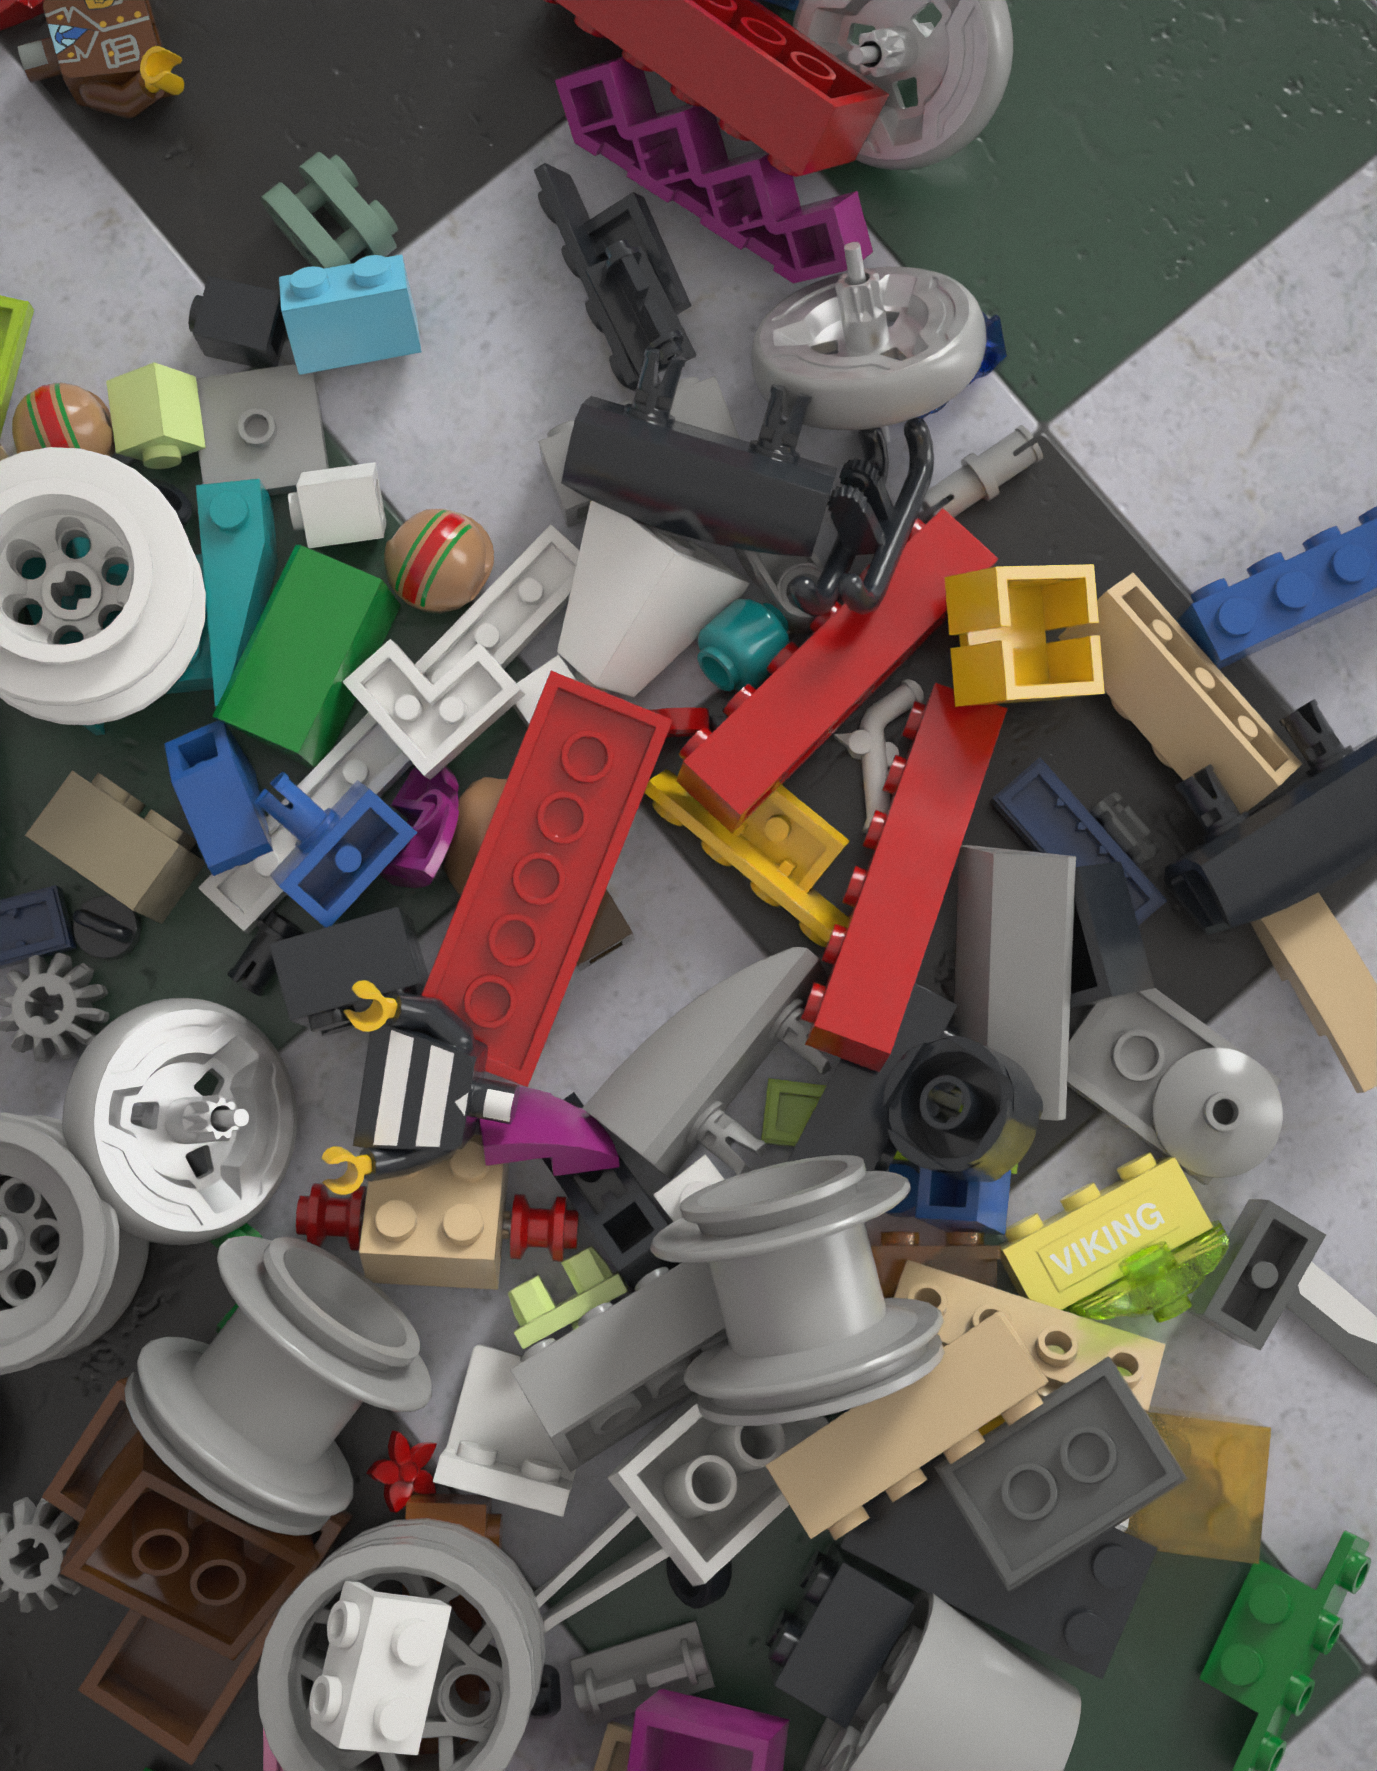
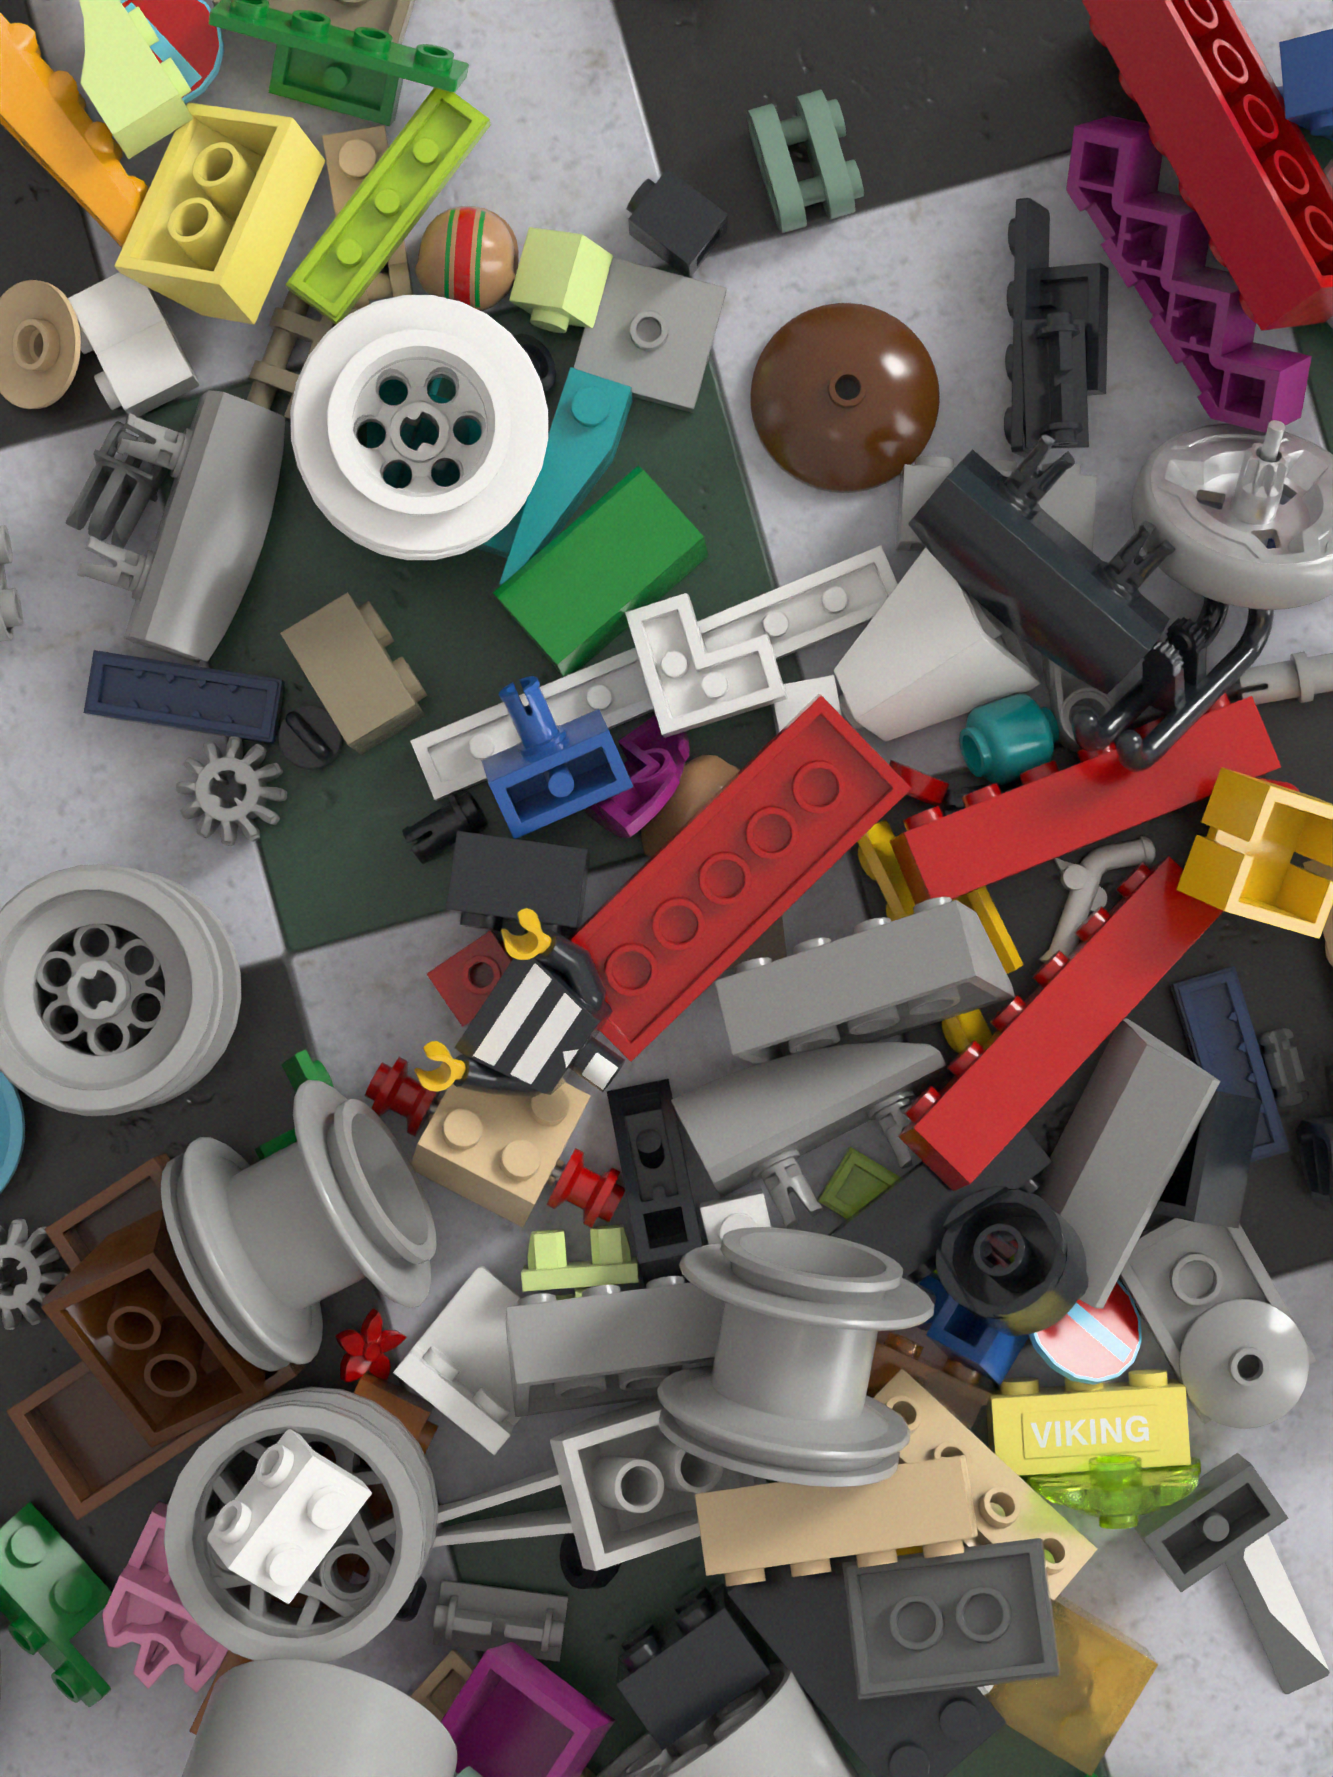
camera: 30 degrees right, 5 degrees up
flat silver wheel [62,998,297,1245] -> none
blue slope [164,720,273,876] -> none
medium azure brick [279,254,422,375] -> none
white brick [288,462,386,548] -> none
medium nougat helmet [384,508,494,614] -> none
magenta brick [478,1086,619,1176] -> none
none -> red brick [426,930,513,1027]
none -> light grey slope [715,897,1015,1064]
none -> reddish brown dish [750,303,940,493]
none -> piece [1028,1280,1142,1385]

